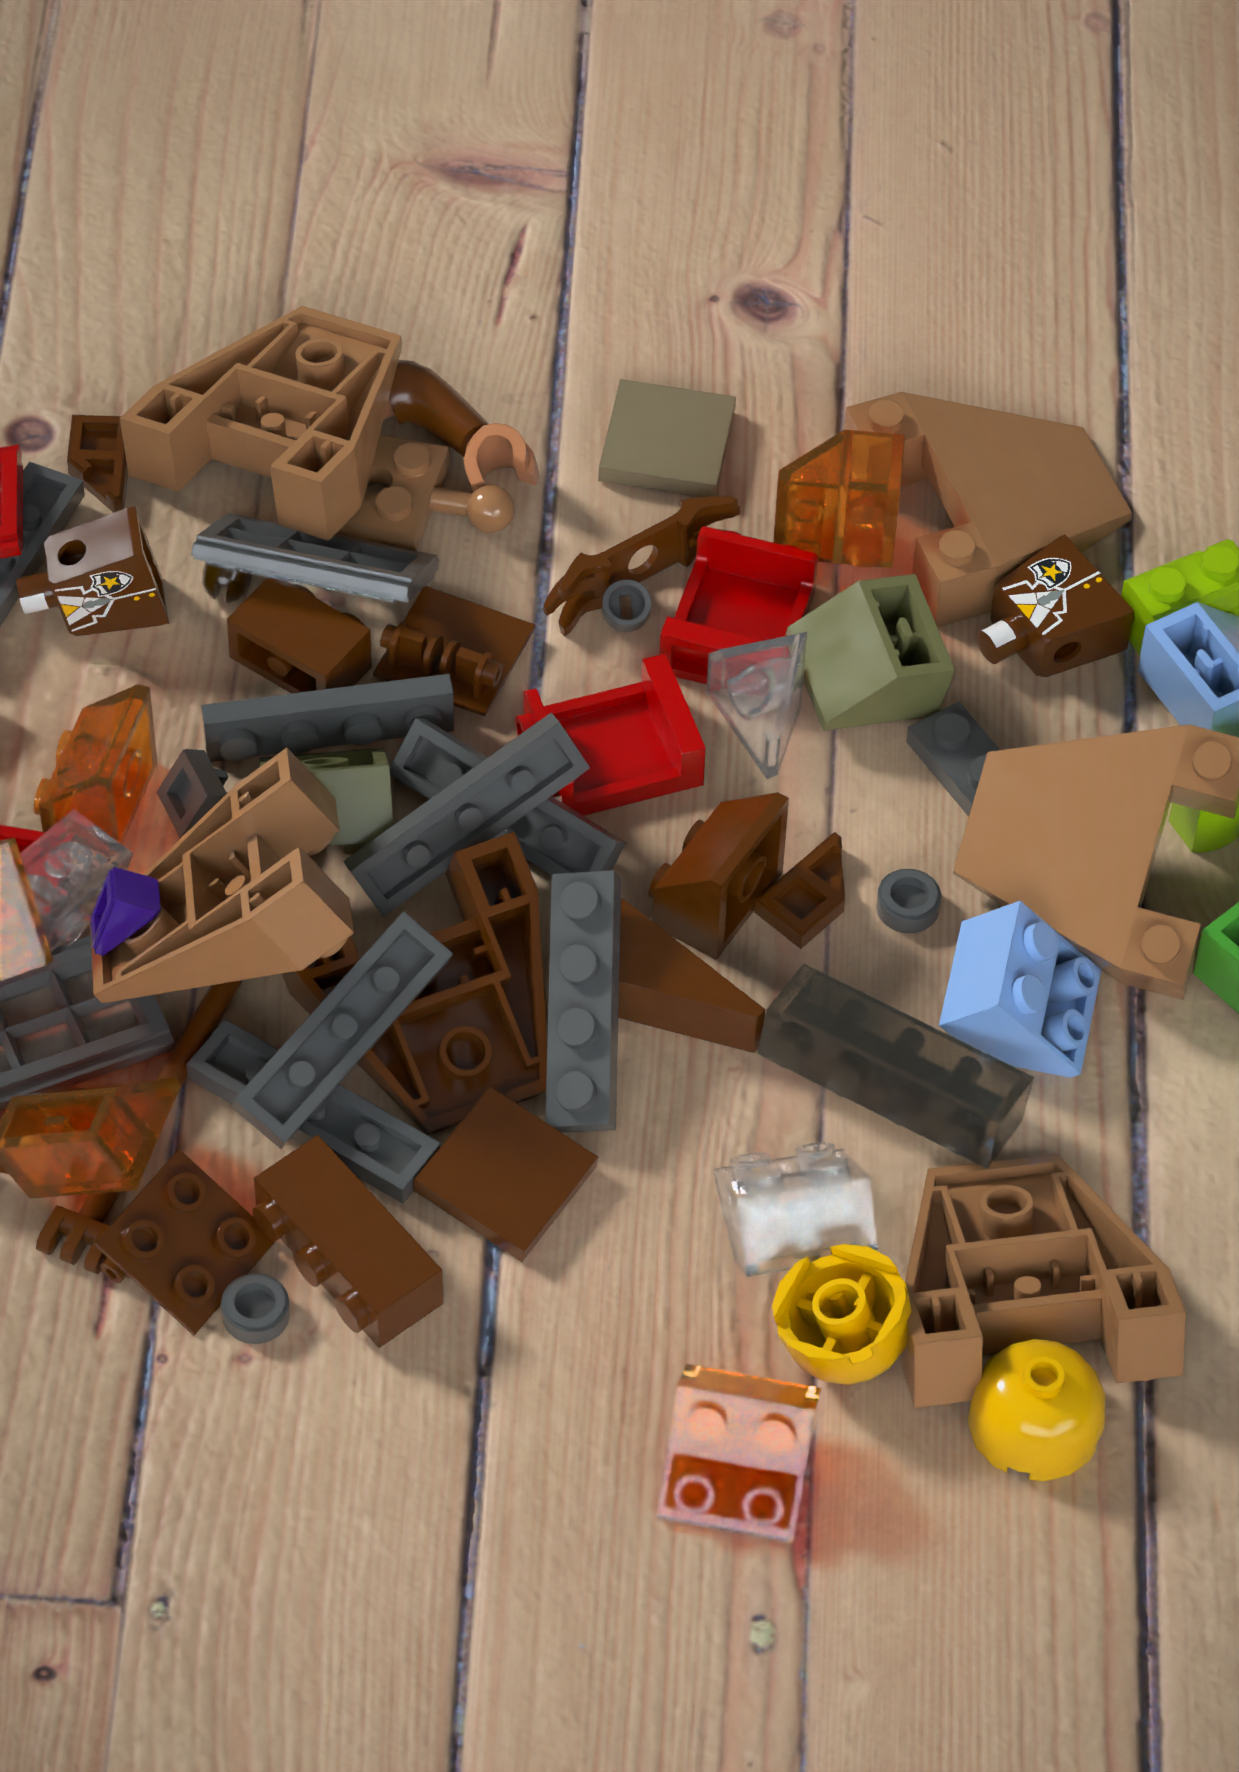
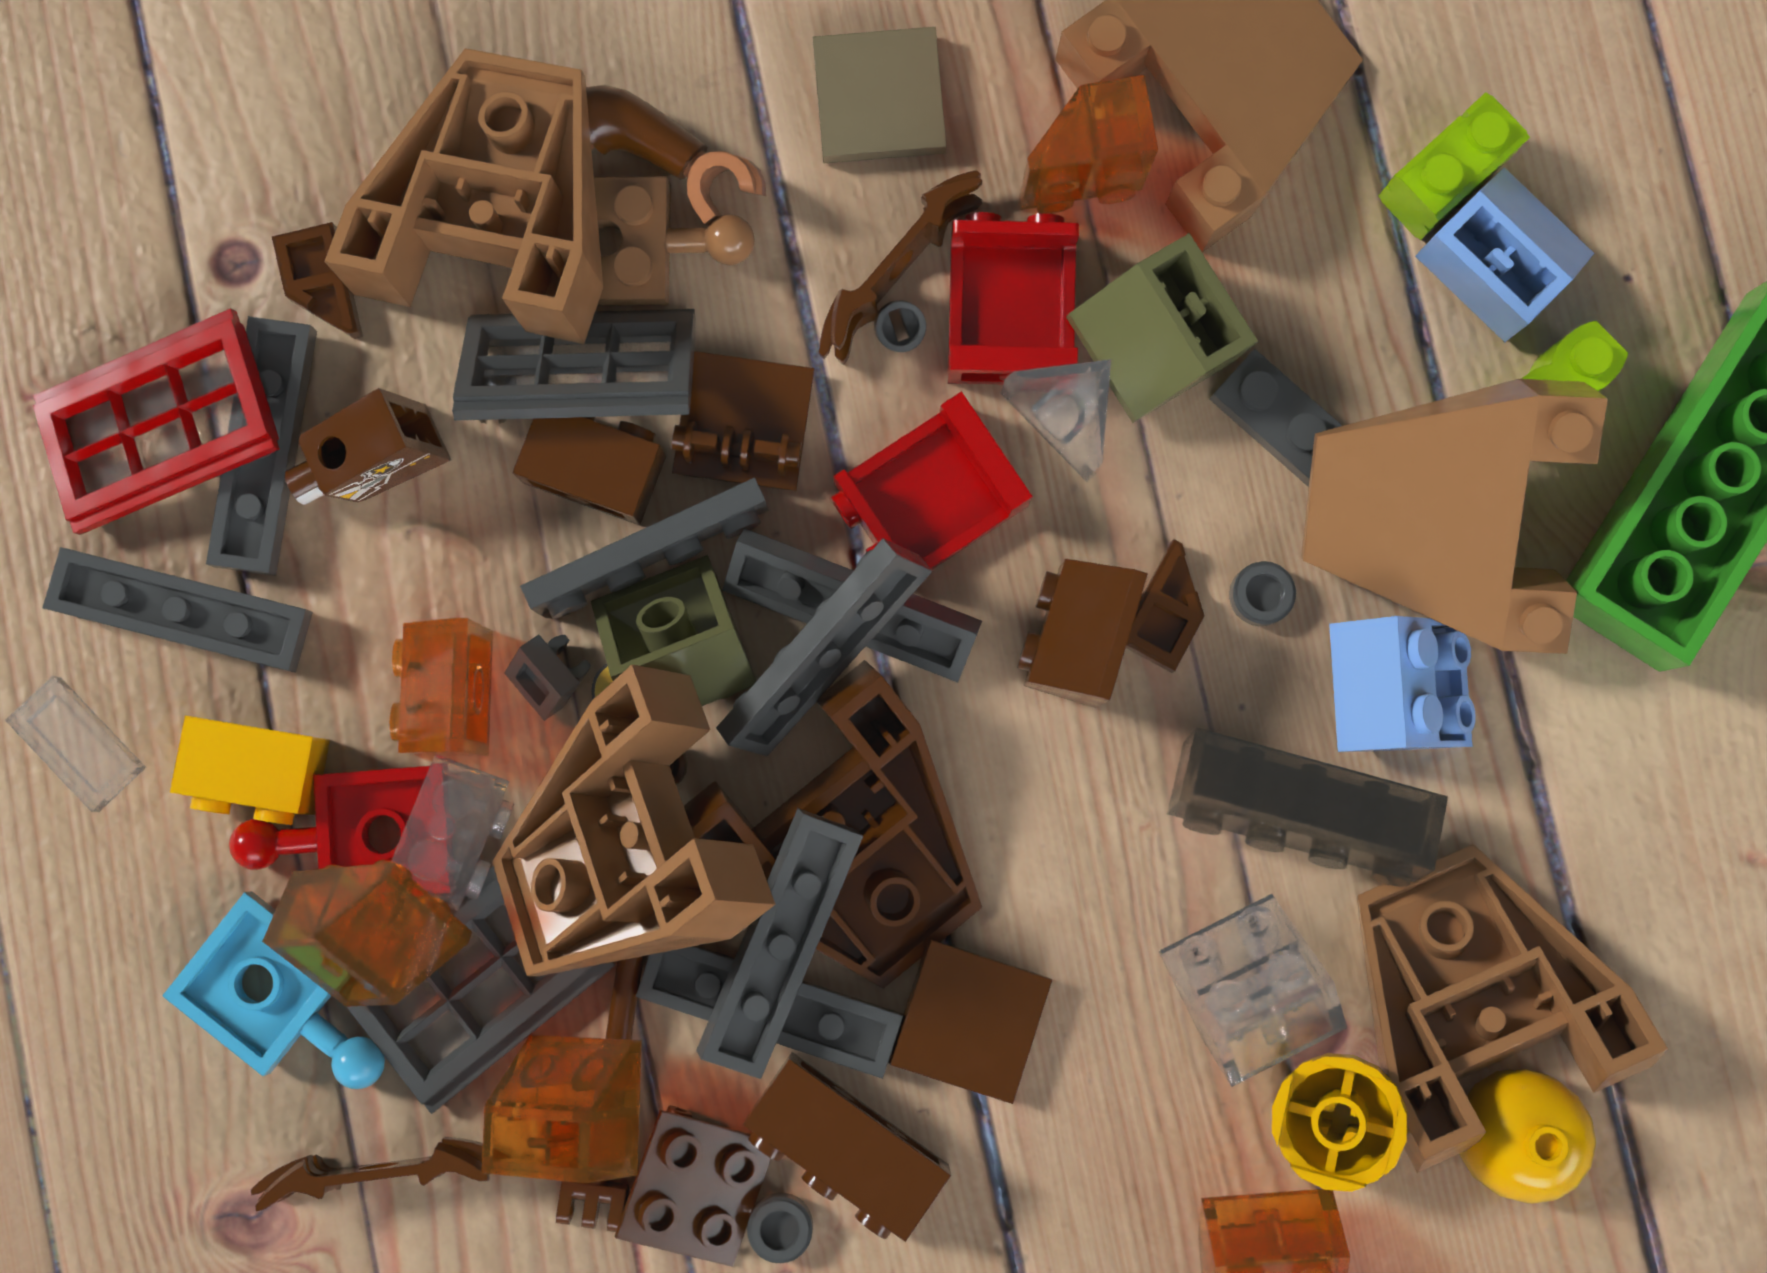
camera: 15 degrees left, 30 degrees up
dark purple slope [91,867,161,956] -> none
dark grey plate [545,870,621,1133] -> none
reddish brown slope [618,898,766,1053] -> none
reddish brown torso [977,534,1134,678] -> none

